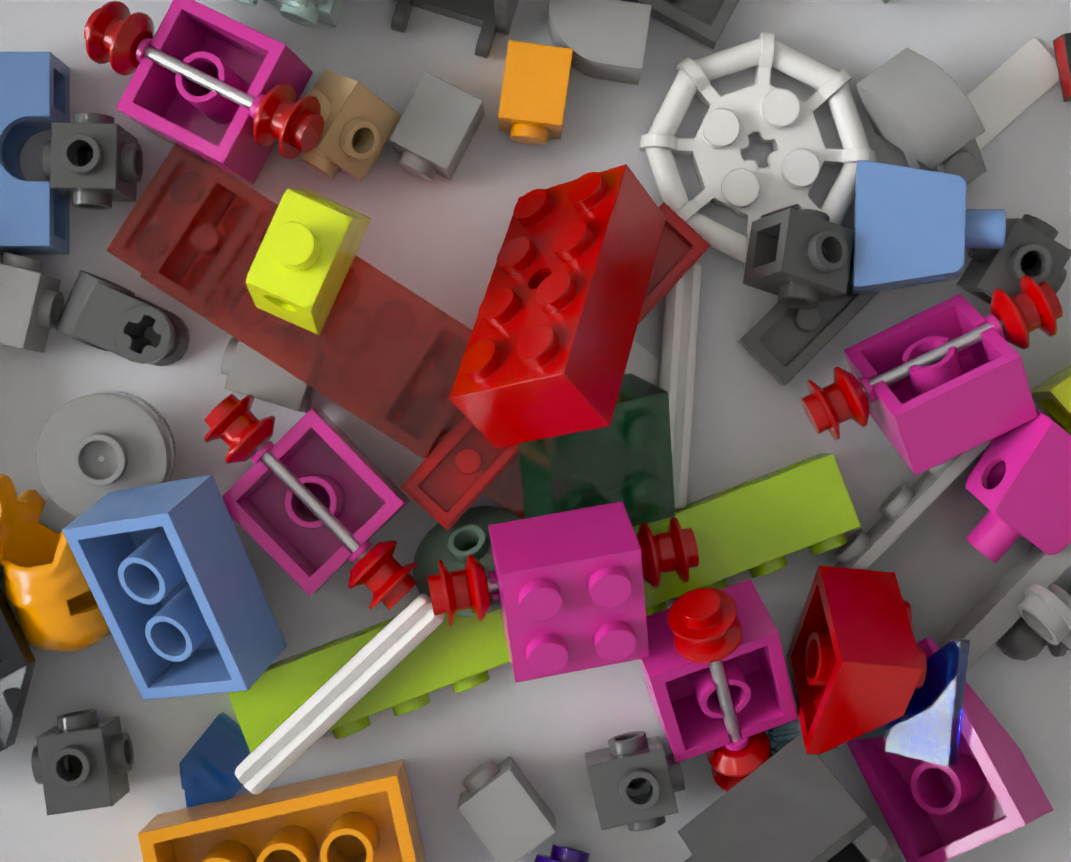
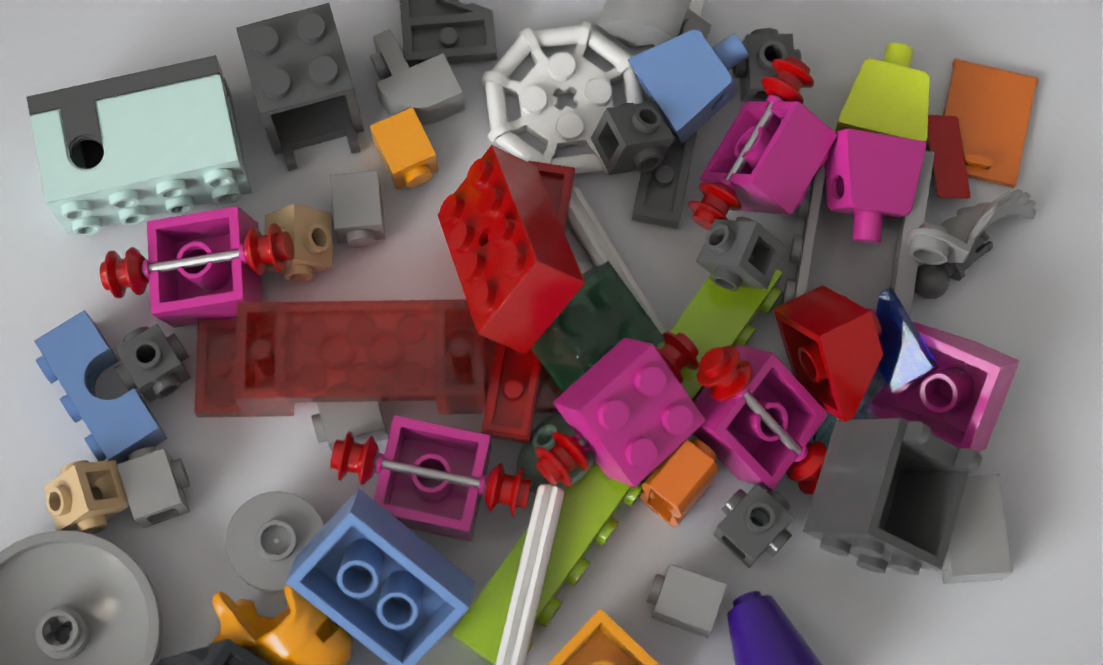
camera: 40 degrees left, 15 degrees down
dark grey piece [55,270,190,366] -> none
neon yellow torso [245,188,372,335] -> none
none -> orange brick [640,438,719,527]
none -> dark grey brick [696,217,785,291]

